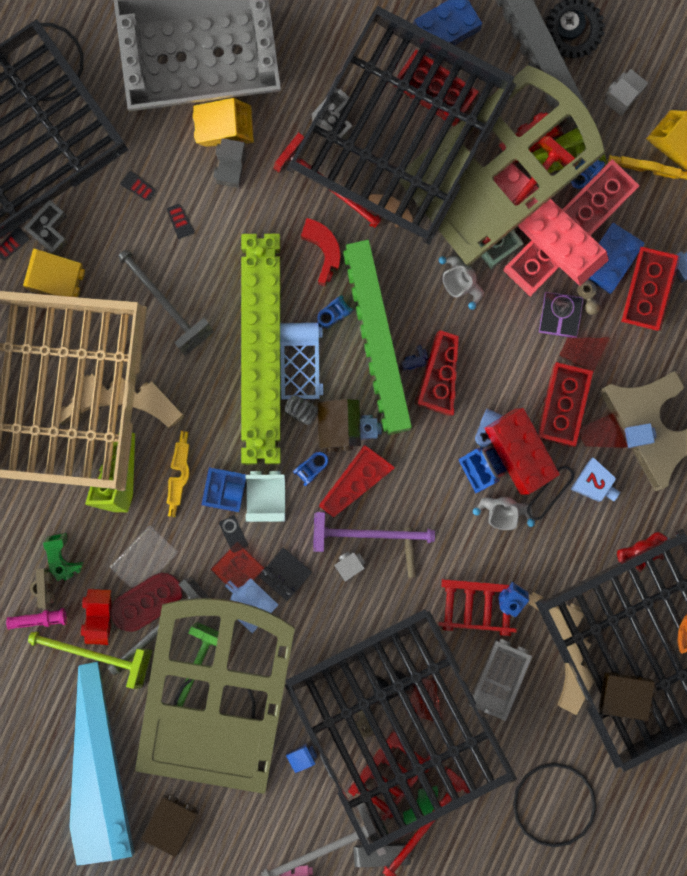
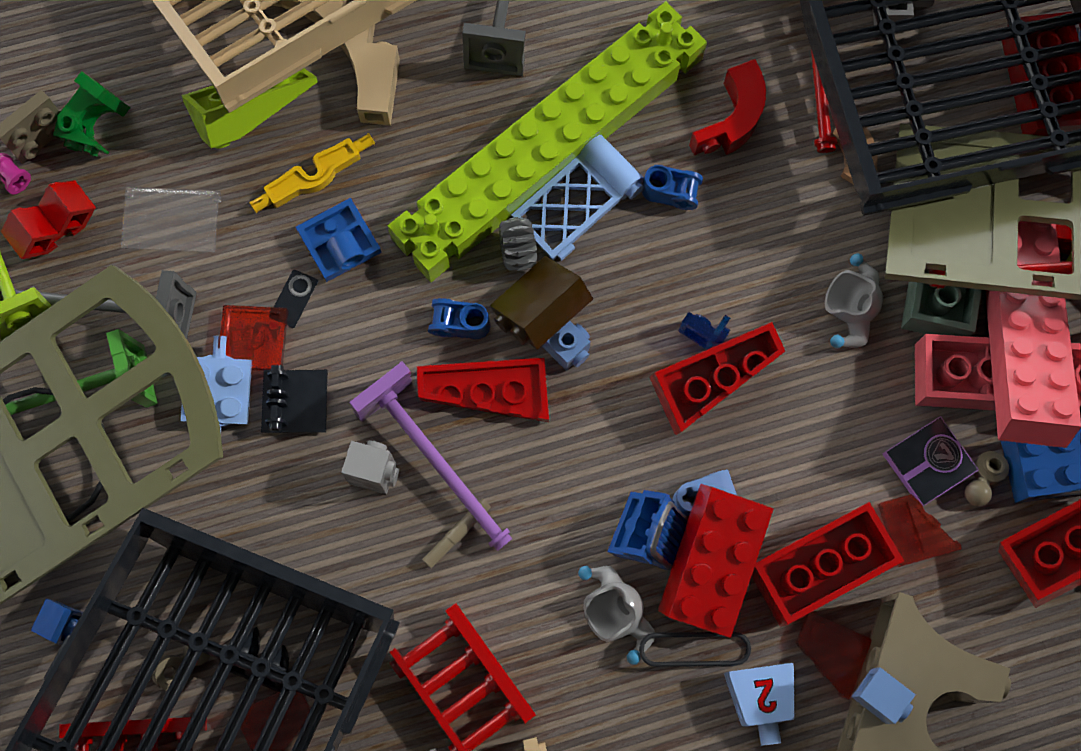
camera: 45 degrees right, 10 degrees down
dark red tile [111,573,182,632] -> none
light aqua panel [246,471,285,522] -> none
bright green brick [343,240,412,435] -> none
blue brick [498,582,529,618] -> none

